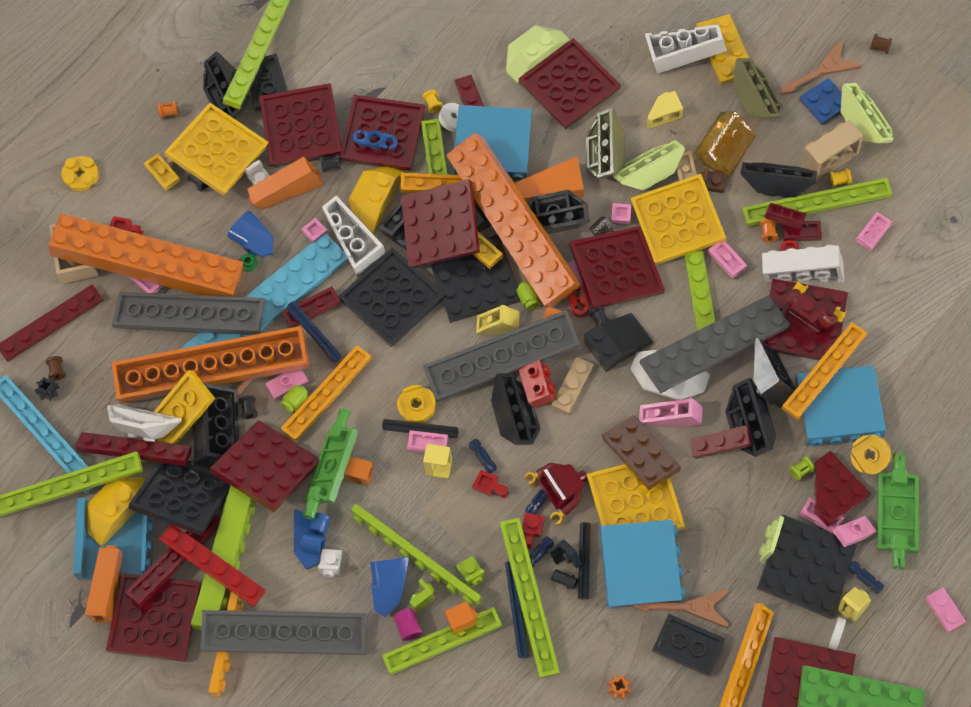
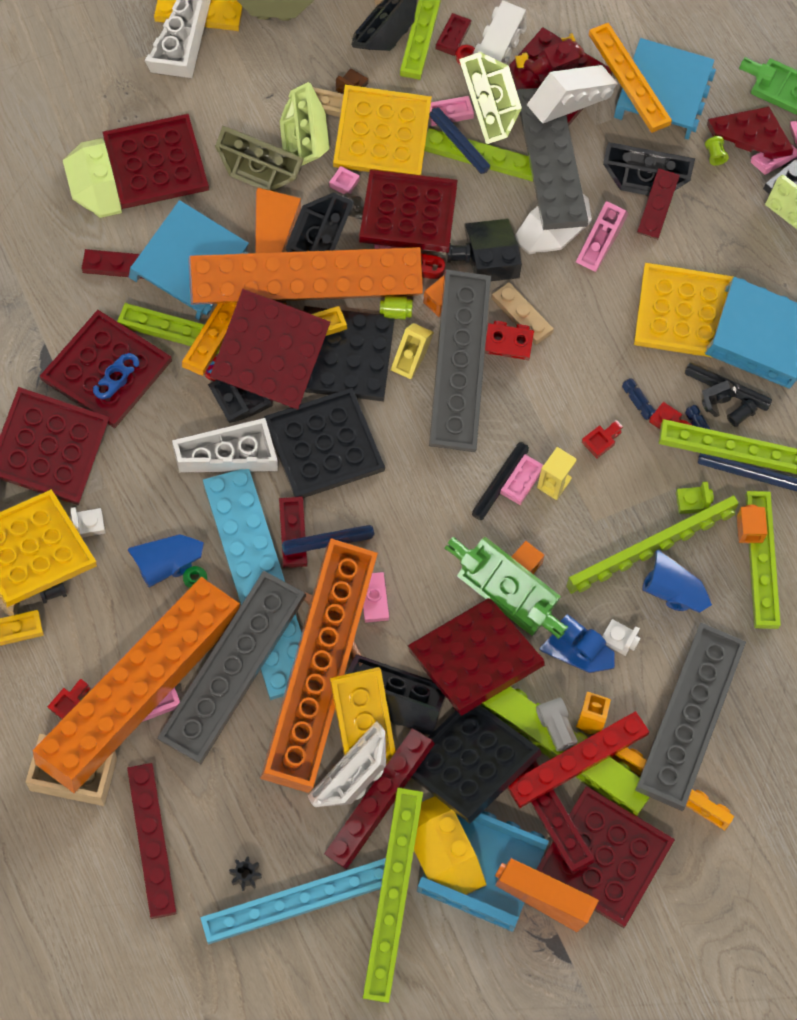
camera: 75 degrees left, 0 degrees up
reddish brown bush [46,356,66,381] -> none
black bush [238,395,258,420] -> none
orange slope [247,157,324,210] -> none
lime brick [280,385,309,413] -> none
light orange plate [281,345,372,442] -> none
bright pink plate [301,218,328,243] -> none
black bush [320,153,341,172] -> none
yellow wedge [348,167,405,234] -> none
dark pink piece [394,608,422,641] -> none
yellow plate [397,385,436,423] -> none
lime bracket [409,579,435,613] -> none
yellow bush [423,89,444,114] -> none
white piece [438,103,459,132] -> none
dark blue axle [469,439,497,474] -> none
black wedge [491,373,540,445] -> none
dark red torso [525,462,588,526] -> none
reddish brown plate [602,415,681,490] -> none
light yellow slope [647,91,683,129] -> none
clear yellow slope [693,111,756,177] -> none
black slope [754,338,796,408] -> none
orange bush [760,219,778,243] -> none
dark red plate [765,203,806,229] -> none
yellow plate [851,435,892,474] -> none
none -> dark blue axle [429,107,490,174]
none -> yellowish green wedge [459,52,522,144]
none -> white wedge [527,65,618,123]
none -> light grey piece [536,697,578,751]
none -> light orange slope [576,691,611,734]

